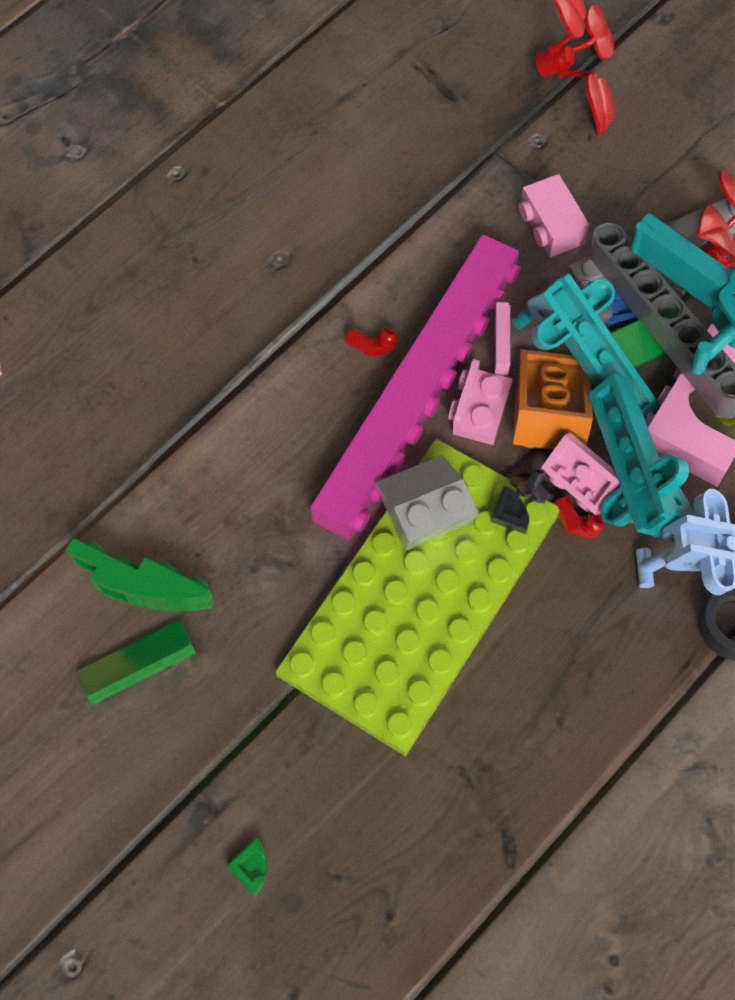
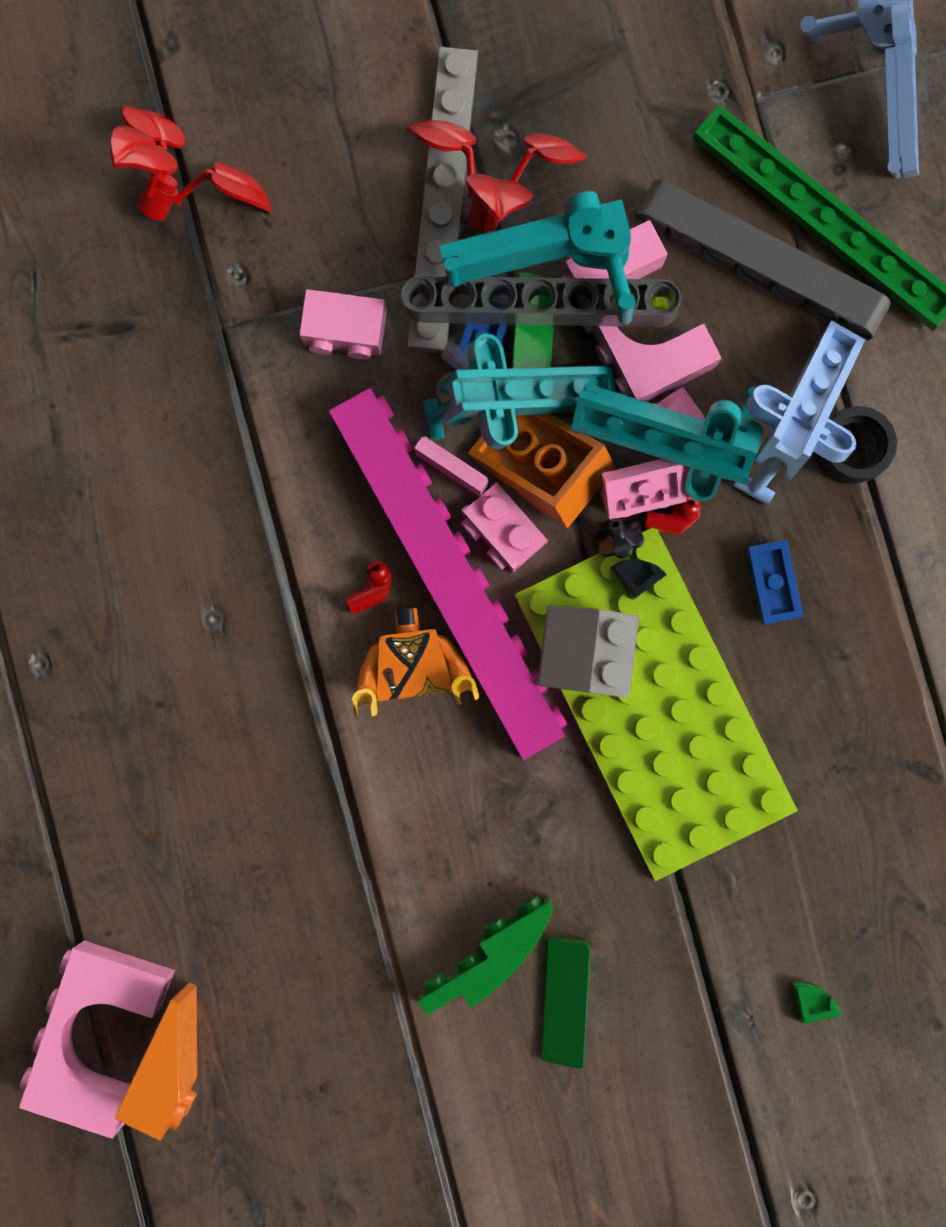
camera: 60 degrees left, 20 degrees up
none -> orange torso [352,608,479,716]
none -> blue plate [745,540,804,625]

